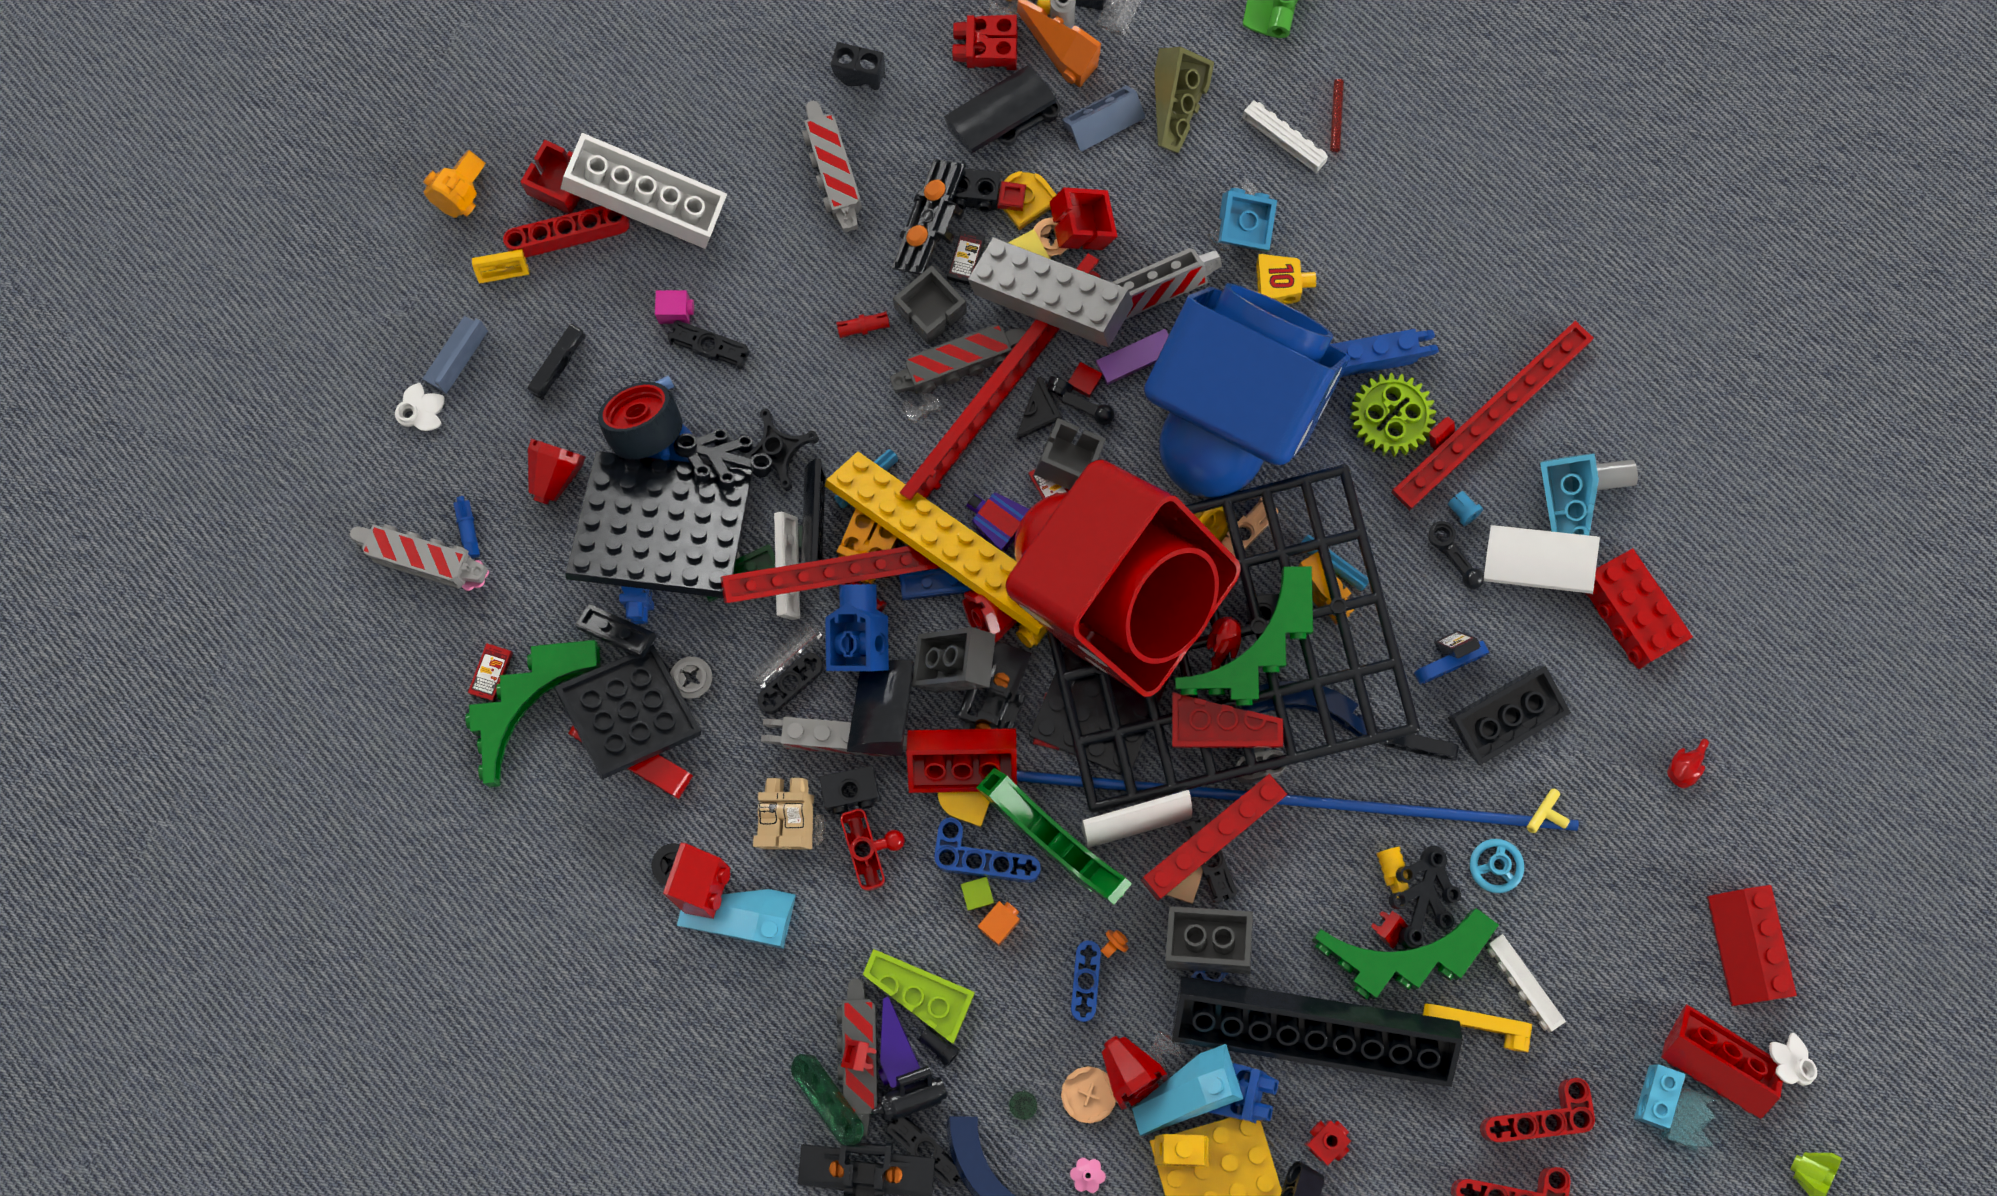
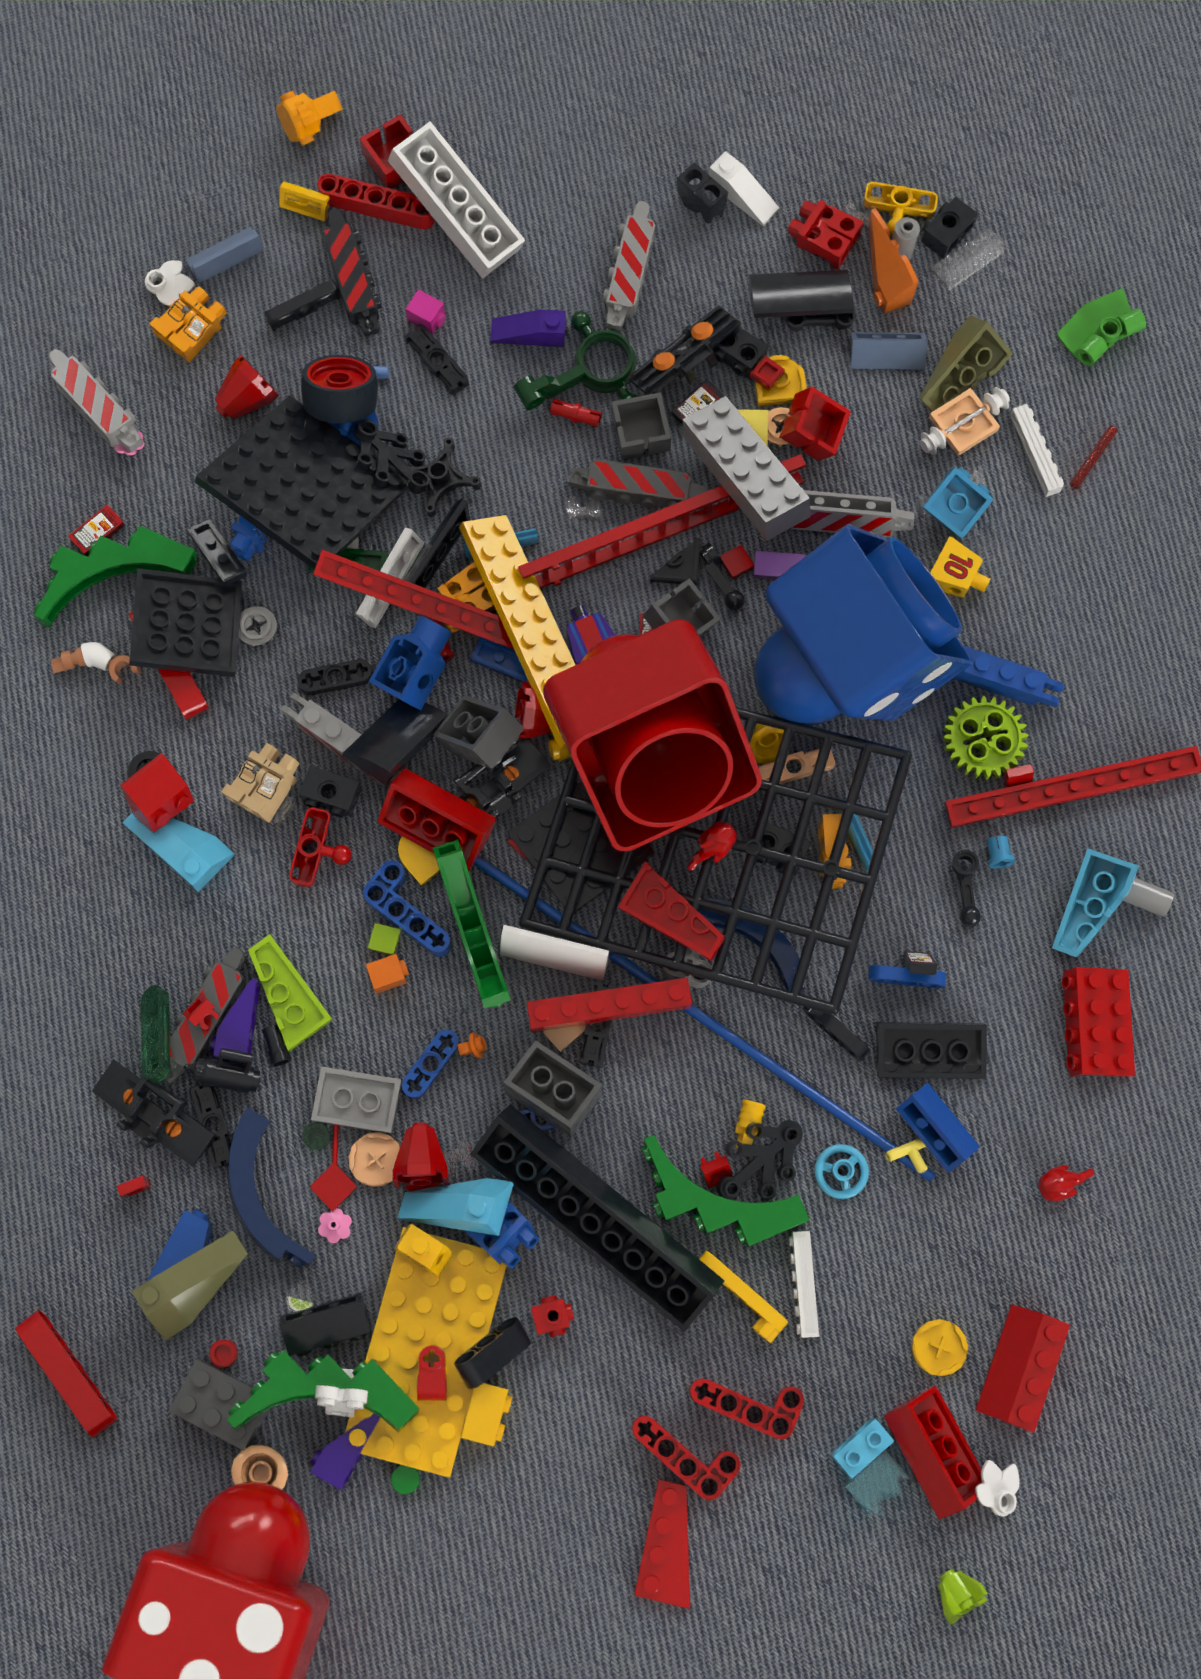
camera: 25 degrees right, 0 degrees up
blue piece [453,496,480,559] -> none
clear slope [750,622,821,688] -> none
green arch [1174,566,1313,706] -> none
white slope [1484,525,1600,594] -> none
none -> piece [51,642,141,685]
none -> light orange hips [149,286,227,363]
none -> red piece [310,1125,358,1212]
none -> light grey plate [311,1066,402,1134]
none -> black hinge [323,208,382,337]
none -> dark purple slope [490,309,566,347]
none -> dark green piece [513,311,638,410]
none -> white slope [709,151,779,226]
none -> blue brick [895,1083,980,1173]
none -> yellow tile [911,1319,968,1376]
none -> light nougat plate [920,387,1010,456]

